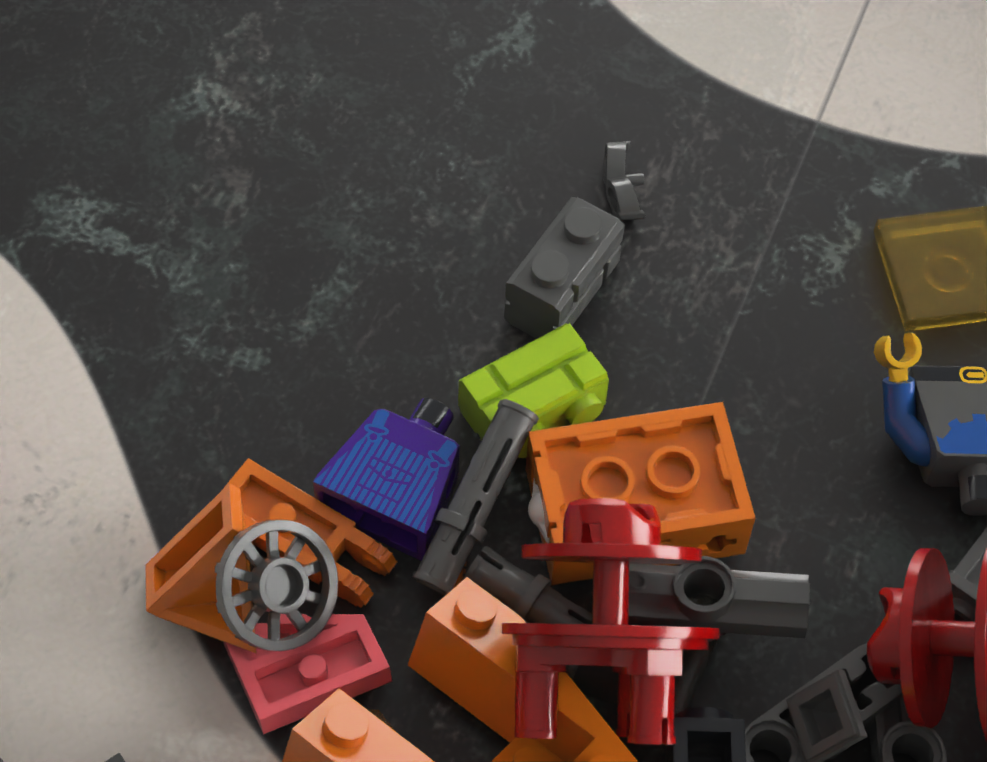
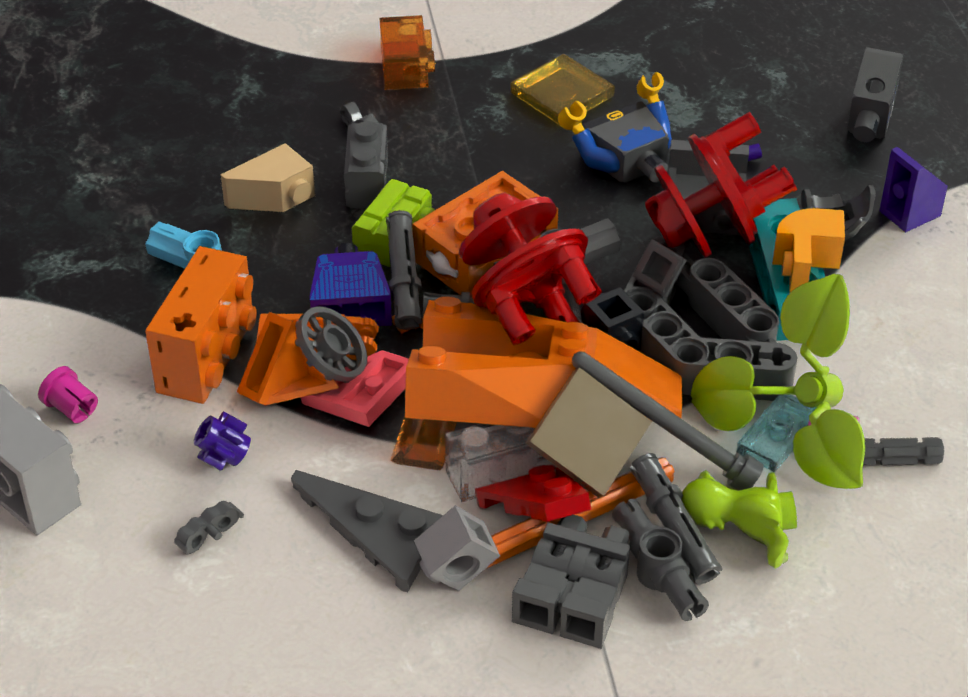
camera: 30 degrees left, 15 degrees down
none -> medium azure piece [145,222,222,269]
none -> orange piece [145,246,257,404]
none -> dark purple gear [194,411,251,471]
none -> tan slope [221,143,315,212]
none -> clear orange brick [379,15,435,90]

